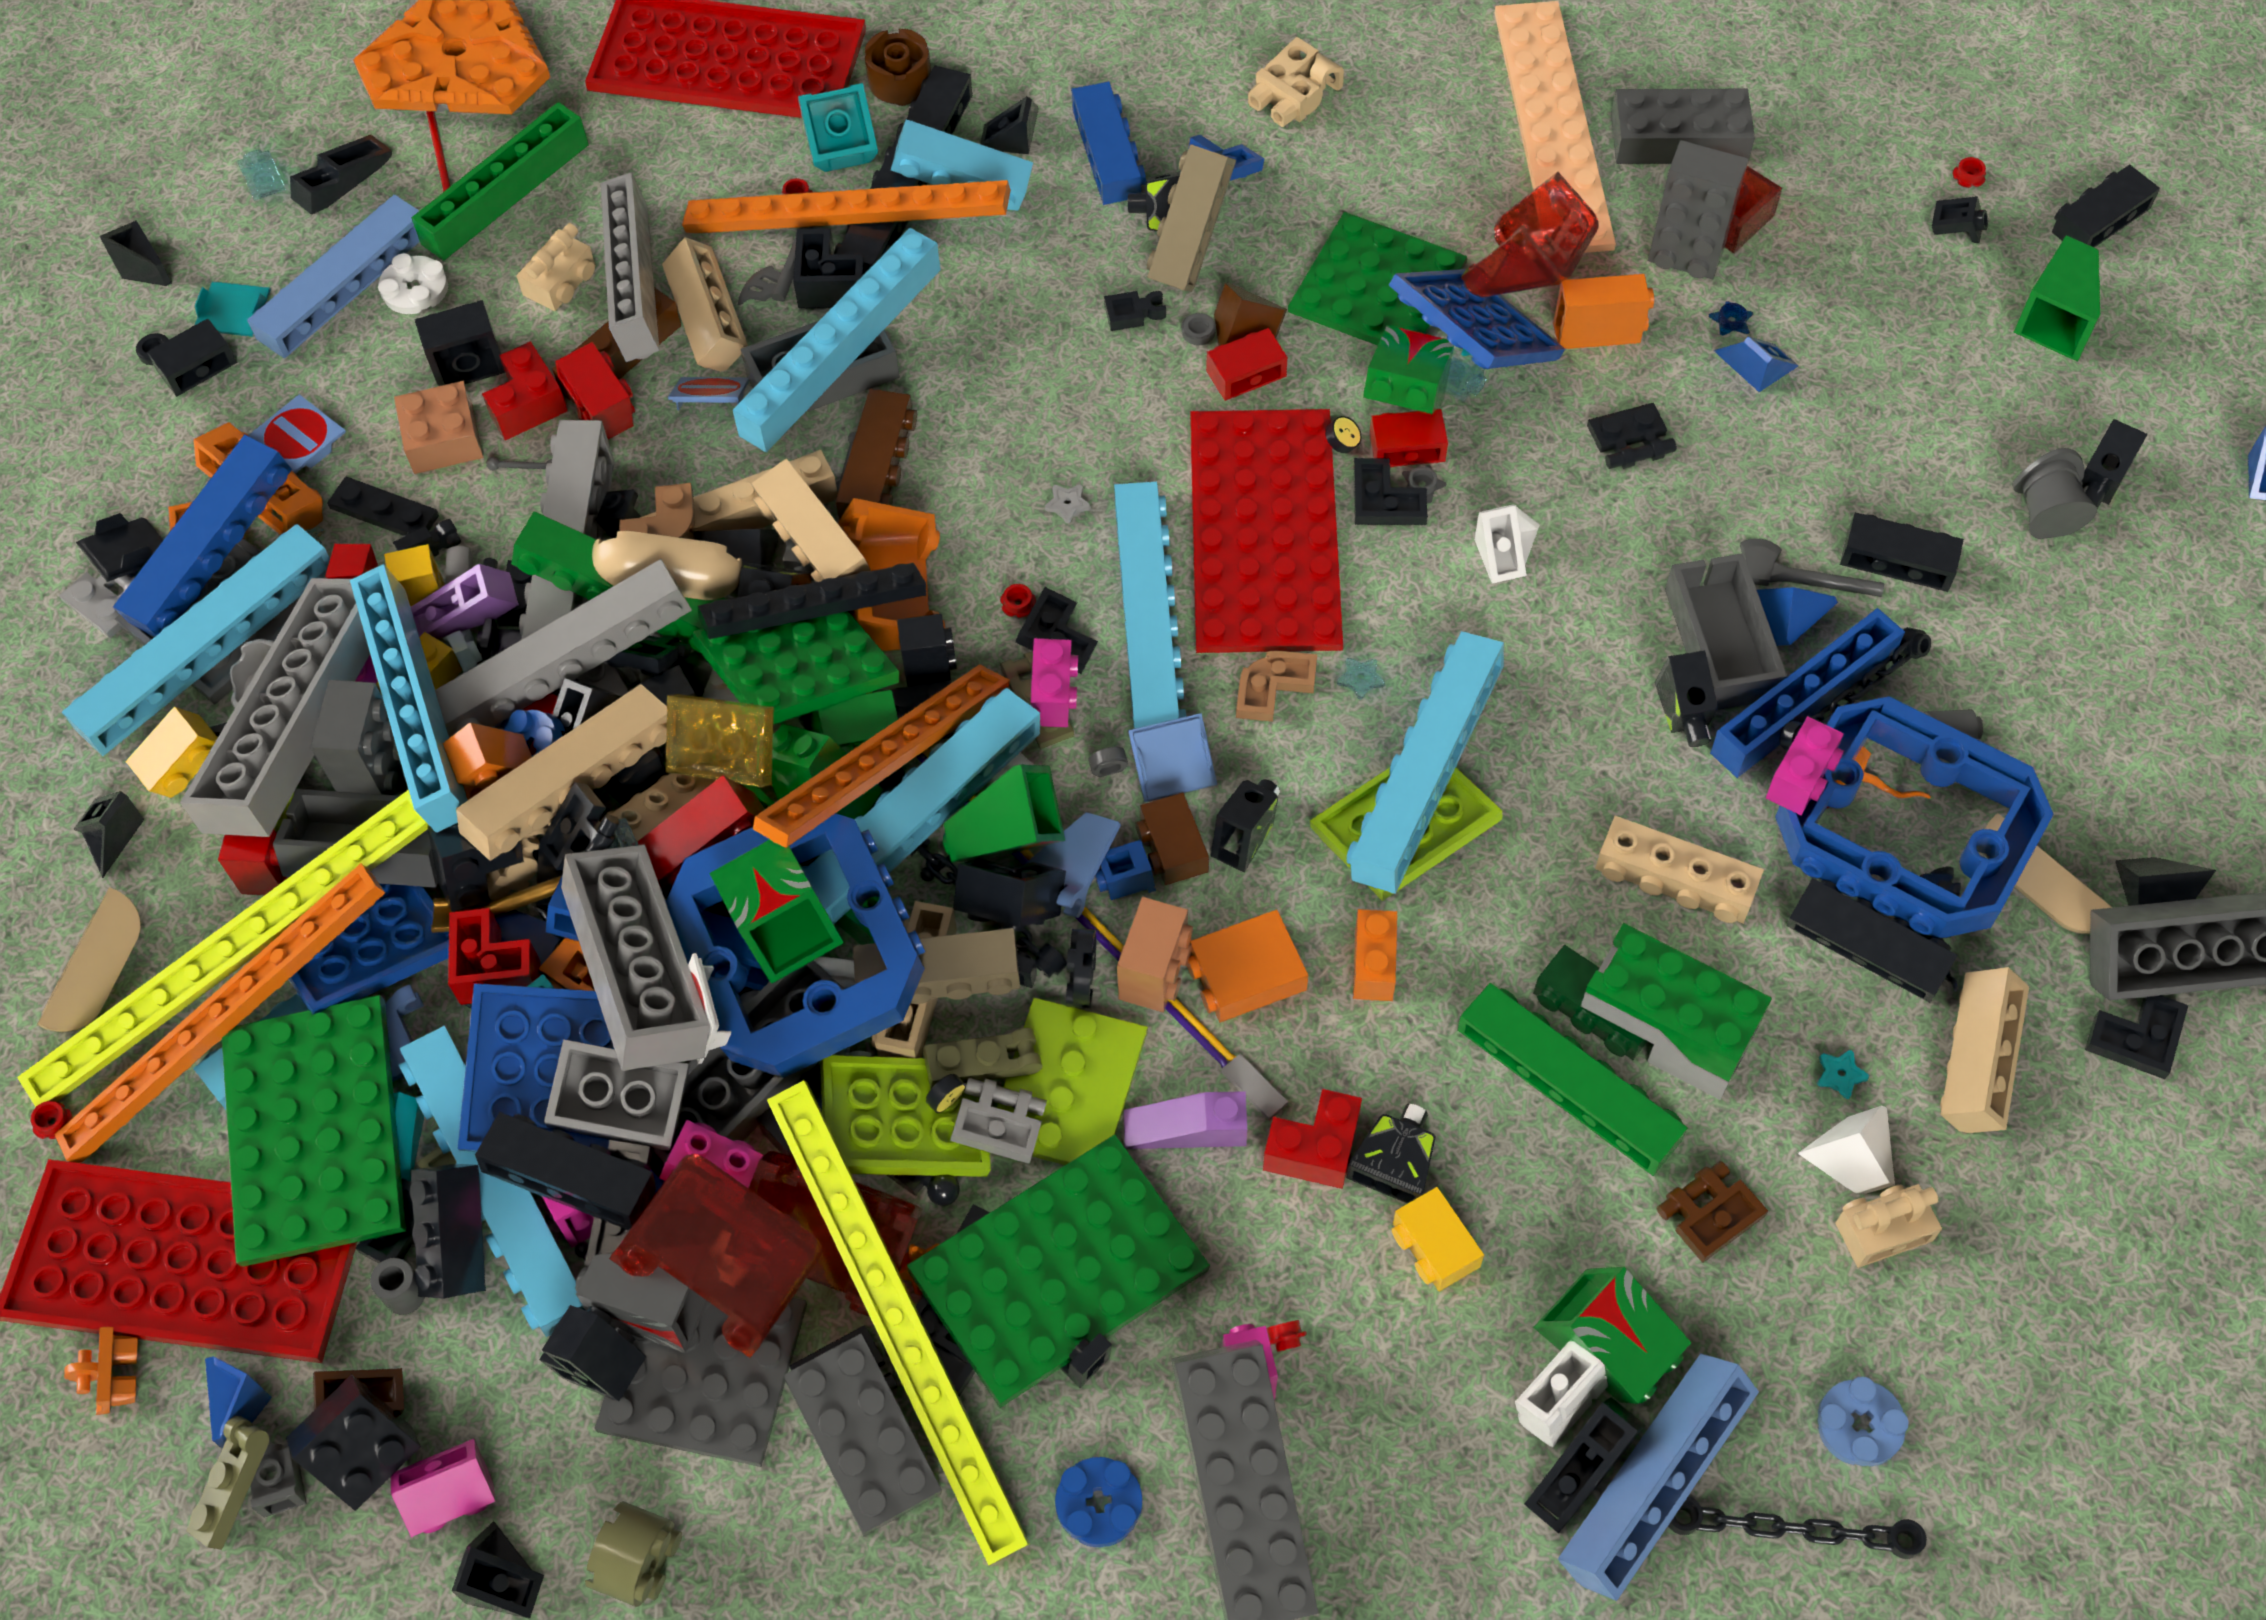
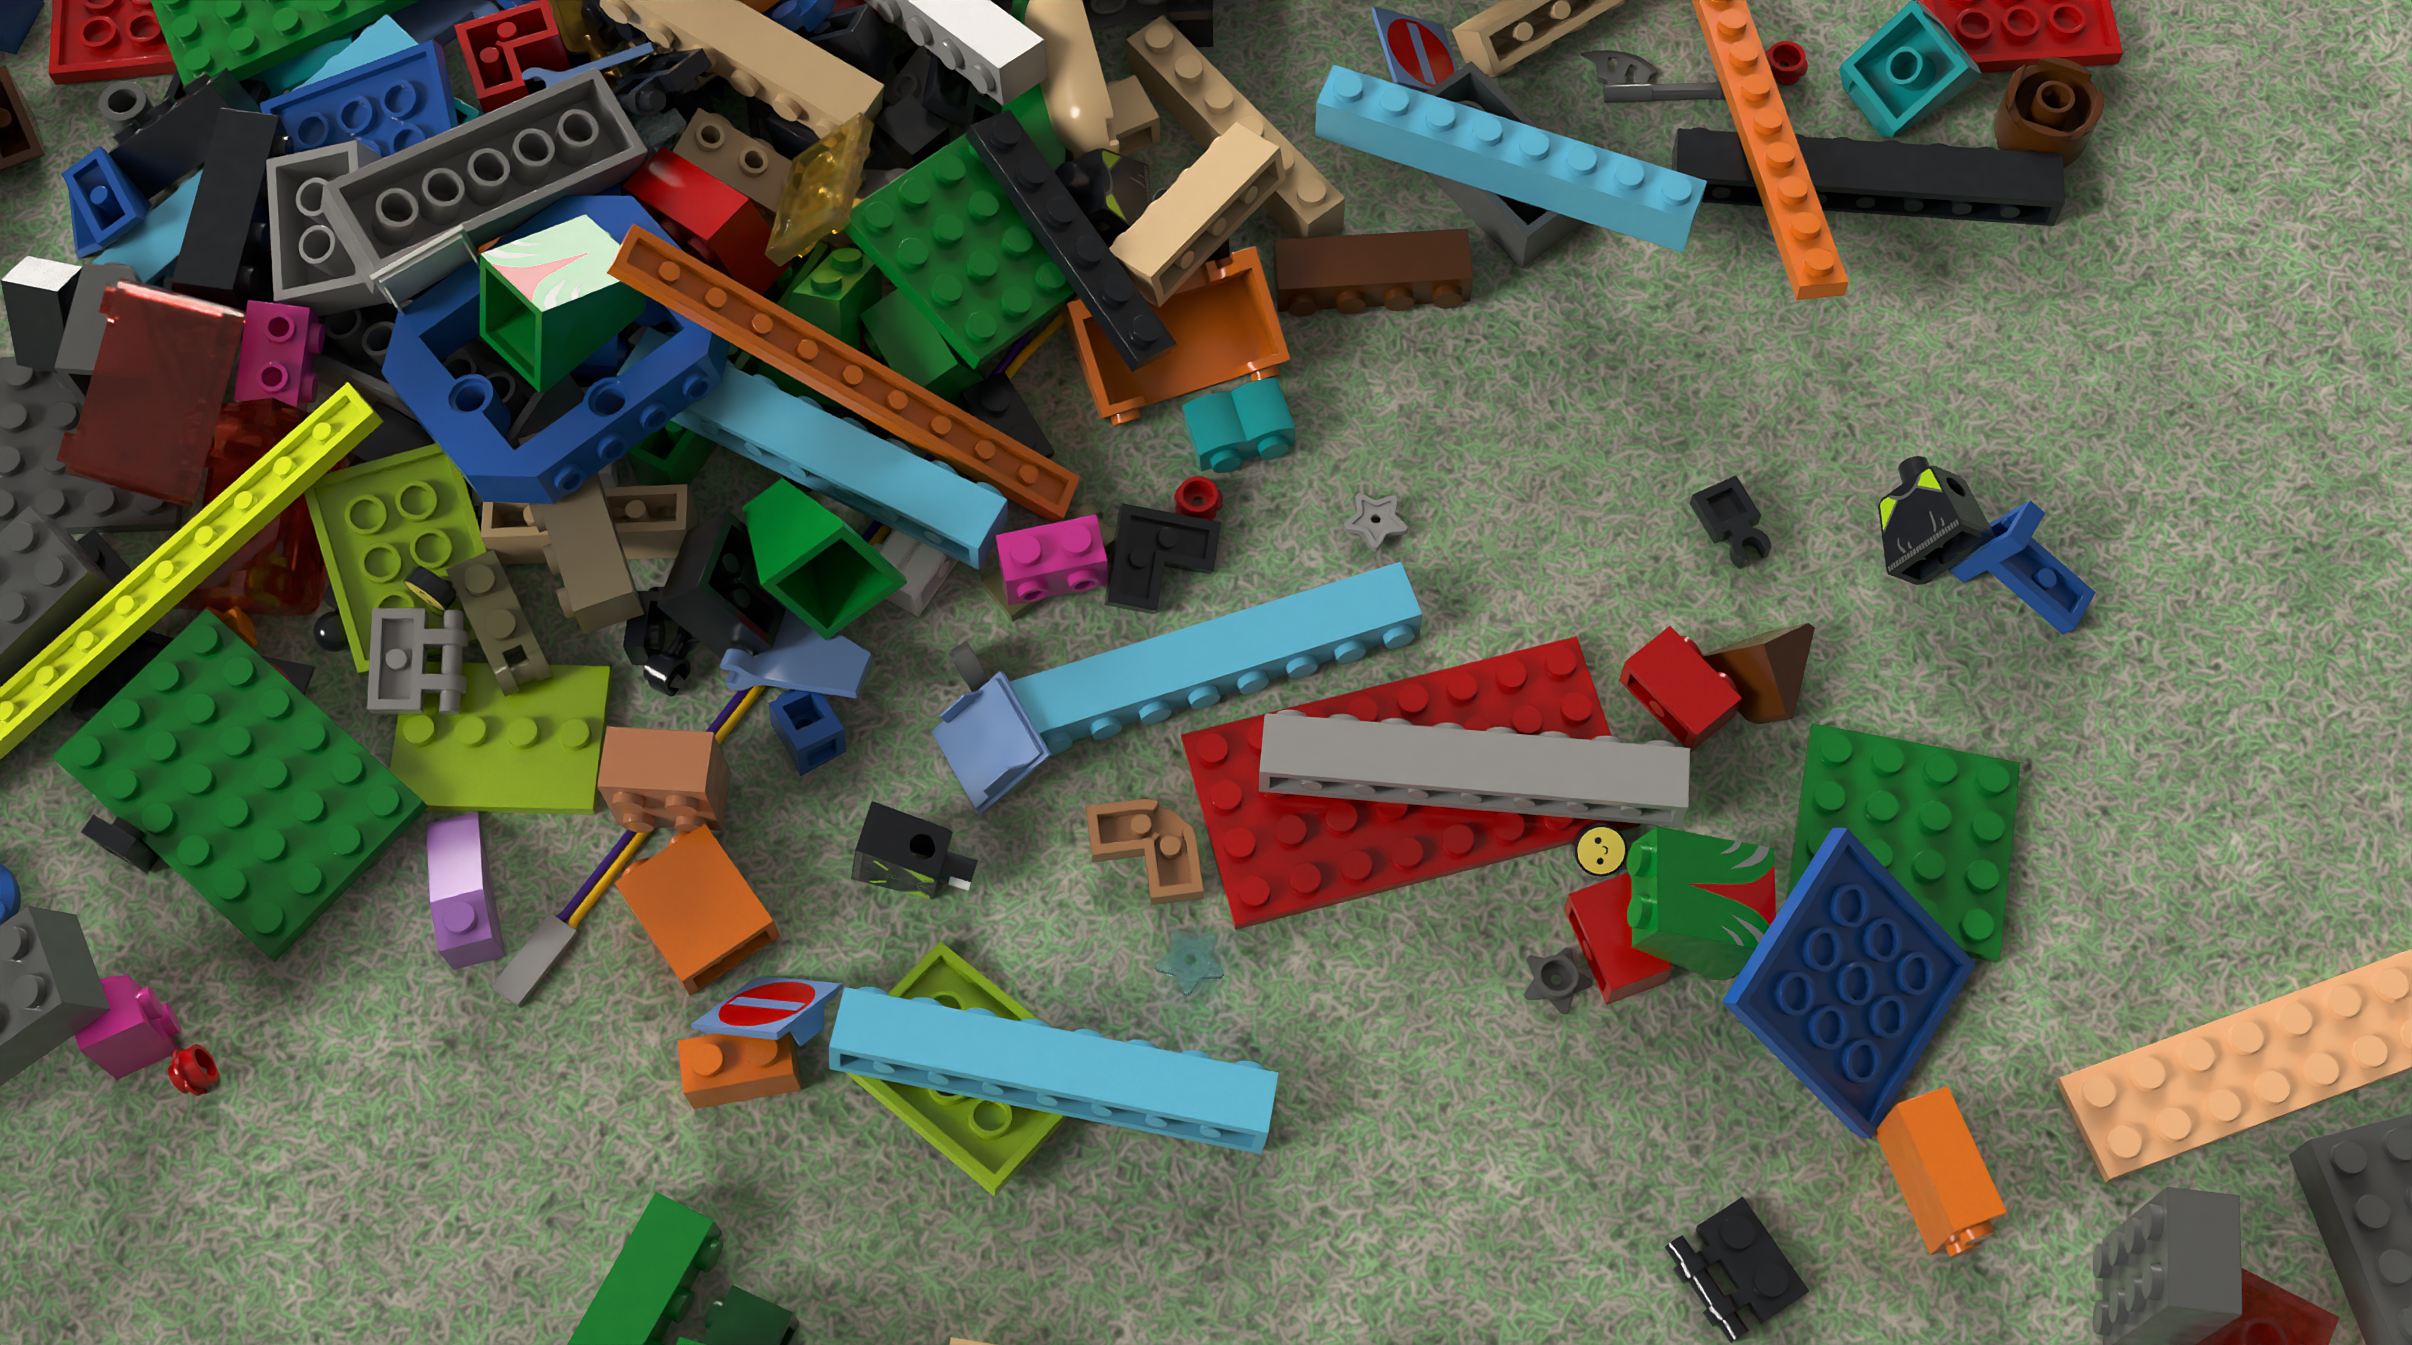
camera: 75 degrees right, 5 degrees up
medium nougat plate [620,483,695,538] -> none
black slope [692,529,779,587] -> none
black brick [793,228,866,308] -> none
medium azure brick [891,119,1033,211] -> none
black brick [897,614,957,686] -> none
black slope [980,96,1039,154] -> none
black plate [1066,929,1097,1008] -> none
blue brick [1071,81,1146,205] -> none
reddish brown brick [1135,792,1209,886] -> none
dark tan brick [1147,144,1236,292] -> none
dark grey tile [1182,313,1216,345] -> none
tan hips [1248,37,1344,127] -> none
red brick [1263,1089,1362,1189] -> none
black torso [1346,1104,1436,1204] -> none
black plate [1353,458,1428,525] -> none
yellow brick [1391,1187,1484,1292] -> none
clear red windscreen [1461,171,1599,297] -> none
white slope [1474,504,1540,584] -> none
none -> blue slope [61,146,152,259]
none -> medium blue flag [521,42,659,88]
none -> medium blue piece [691,976,844,1046]
none -> teal brick [1182,378,1295,473]
none -> light grey brick [1259,710,1690,827]

